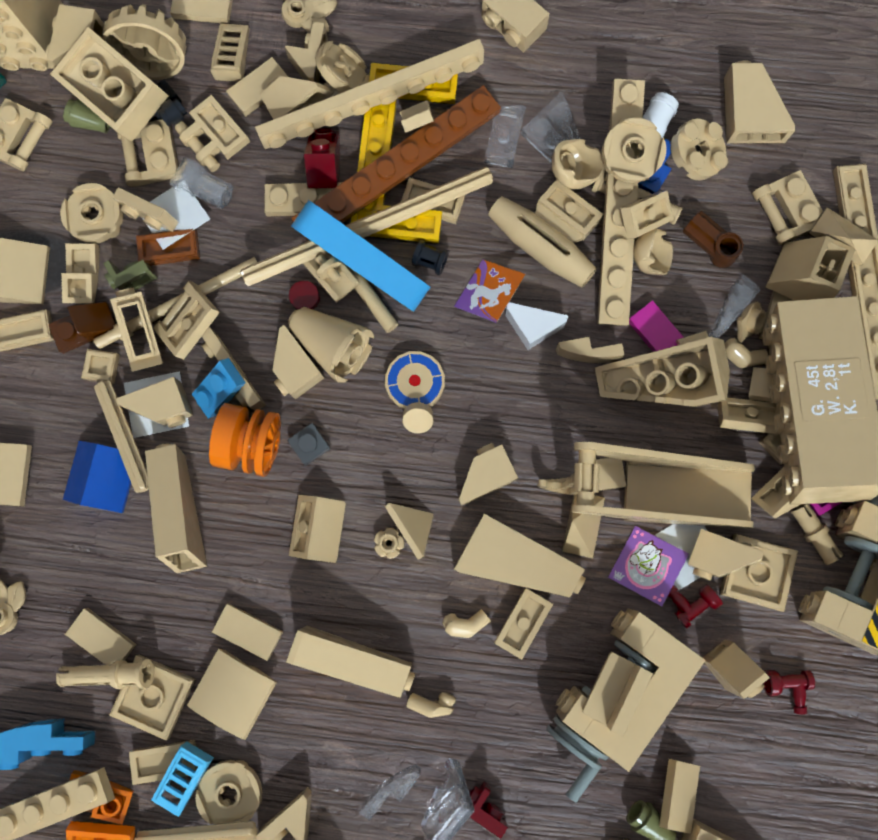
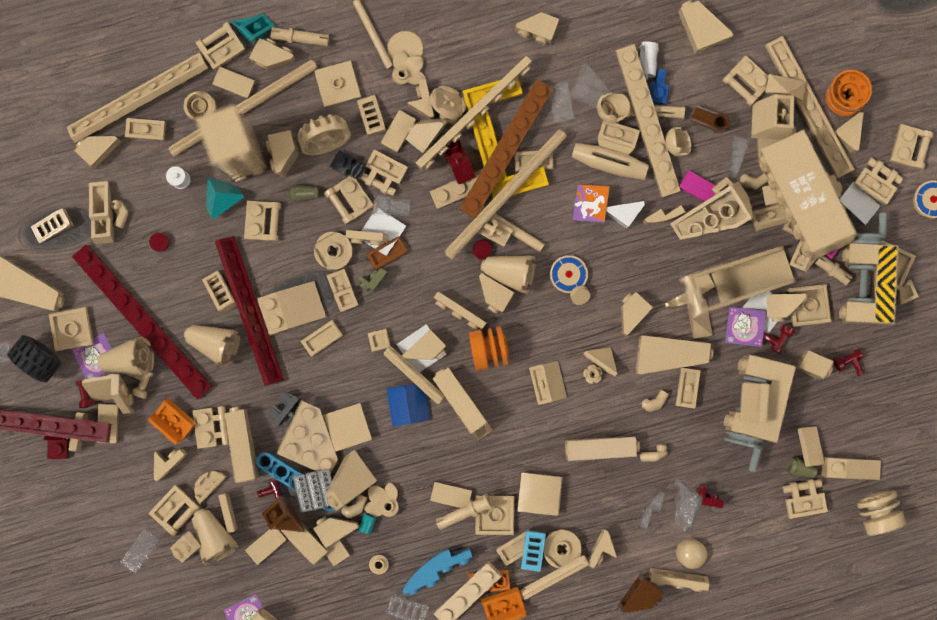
camera: 25 degrees left, 5 degrees up
reddish brown slope [48,302,116,354] -> none
tan slope [50,27,169,142] -> none
tan bar [93,257,257,349] -> none
tan window [110,287,163,372] -> none
tan plate [153,281,220,360] -> none
dark azure plate [192,358,246,419] -> none
tan tile [212,603,284,661] -> none
dark grey plate [287,423,331,466] -> none
dark azure beam [291,200,431,312] -> none
tan slope [400,100,434,133] -> none
black bush [412,240,449,276] -> none
tan plate [602,118,666,183] -> none
tan plate [620,190,673,239] -> none
tan plate [671,119,728,181] -> none
tan animal [737,301,766,343] -> none

